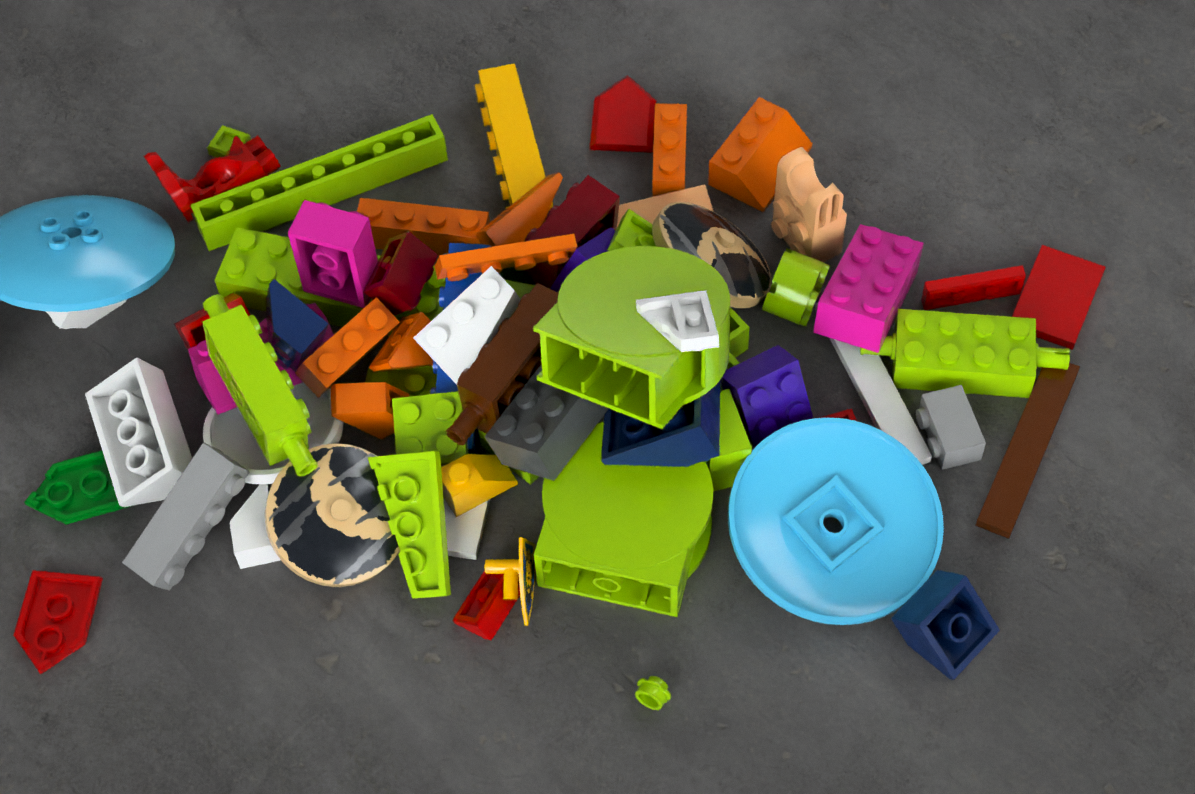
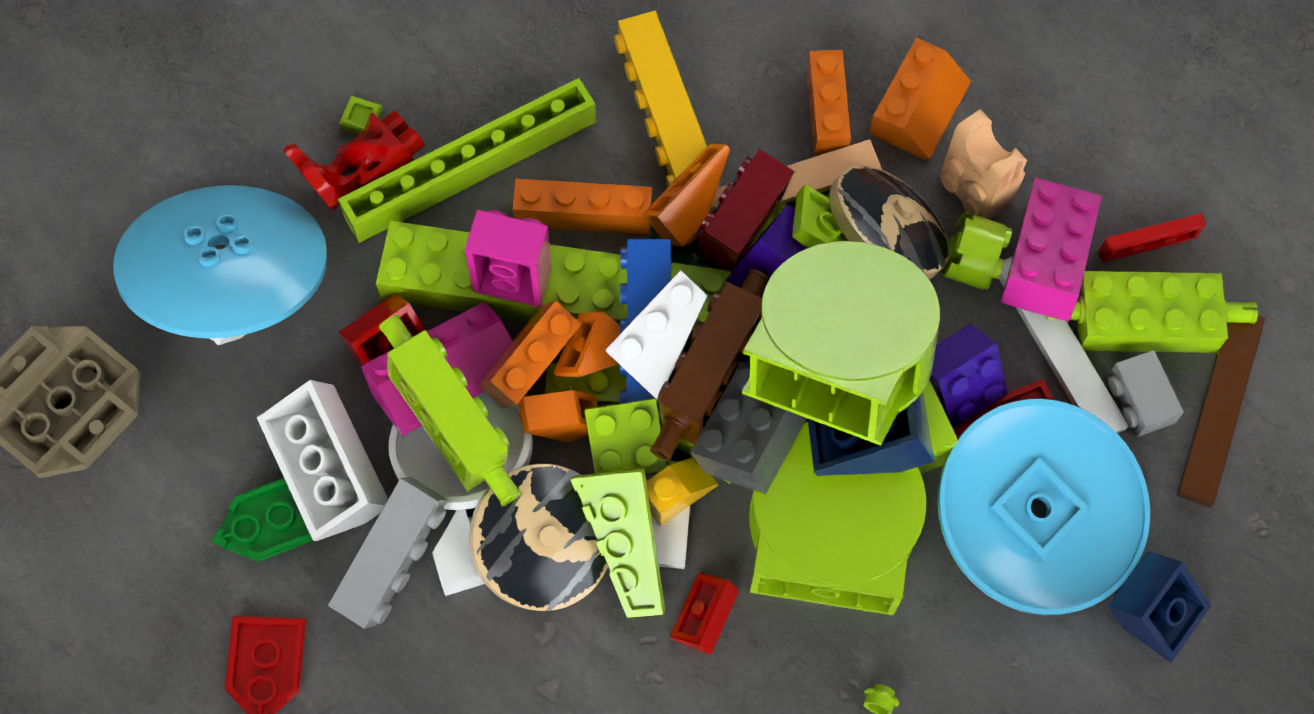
camera: 10 degrees left, 10 degrees up
dark blue slope [265,279,329,372] -> none
dark red brick [363,231,438,315] -> none
orange plate [434,234,577,282] -> none
shield [485,537,536,625] -> none
red tile [590,75,657,153] -> none
white wing [636,290,719,352] -> none
red tile [1012,245,1106,350] -> none

